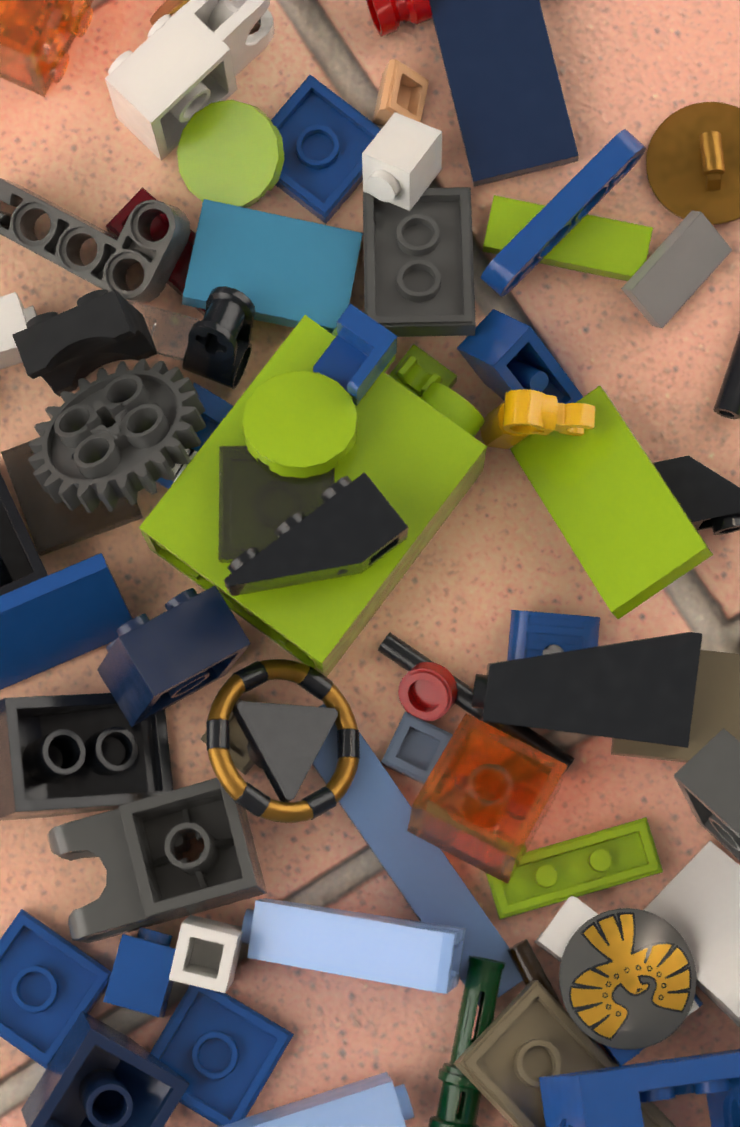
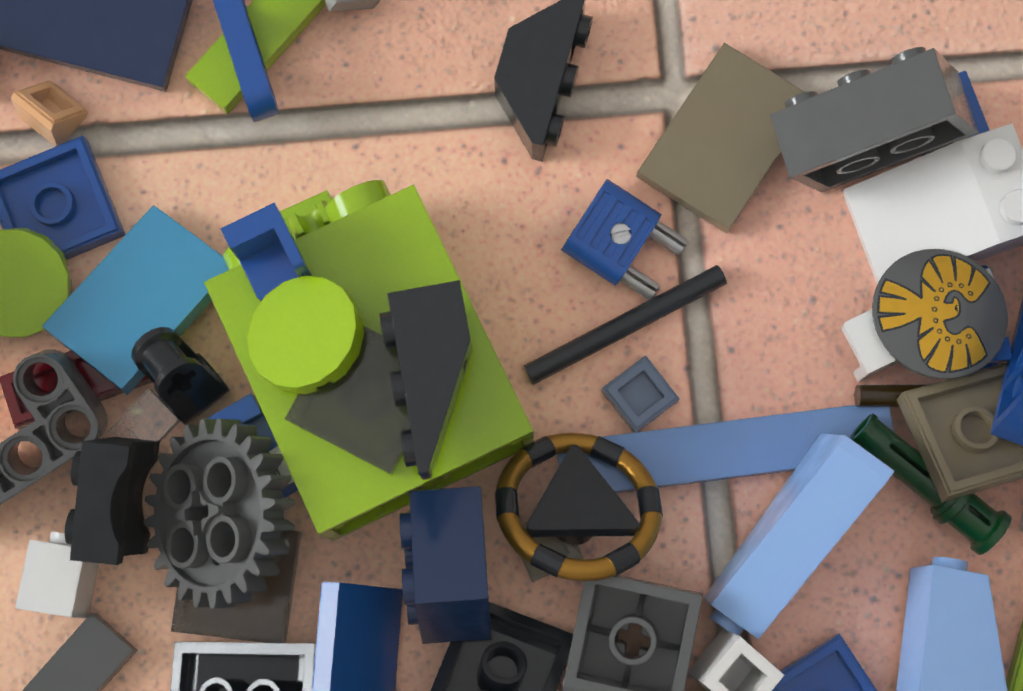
camera: 60 degrees left, 0 degrees up
white brick [362,112,442,211] -> none
dark grey tile [363,187,476,337] -> none
red tile [398,662,458,721] -> none
clear orange brick [407,713,568,884] -> none
blue slope [457,309,583,404] -> none
black slope [472,632,702,748] -> none
yellow bar [480,389,595,449] -> none
lime tile [483,817,663,920] -> none
lime tile [510,386,713,619] -> none

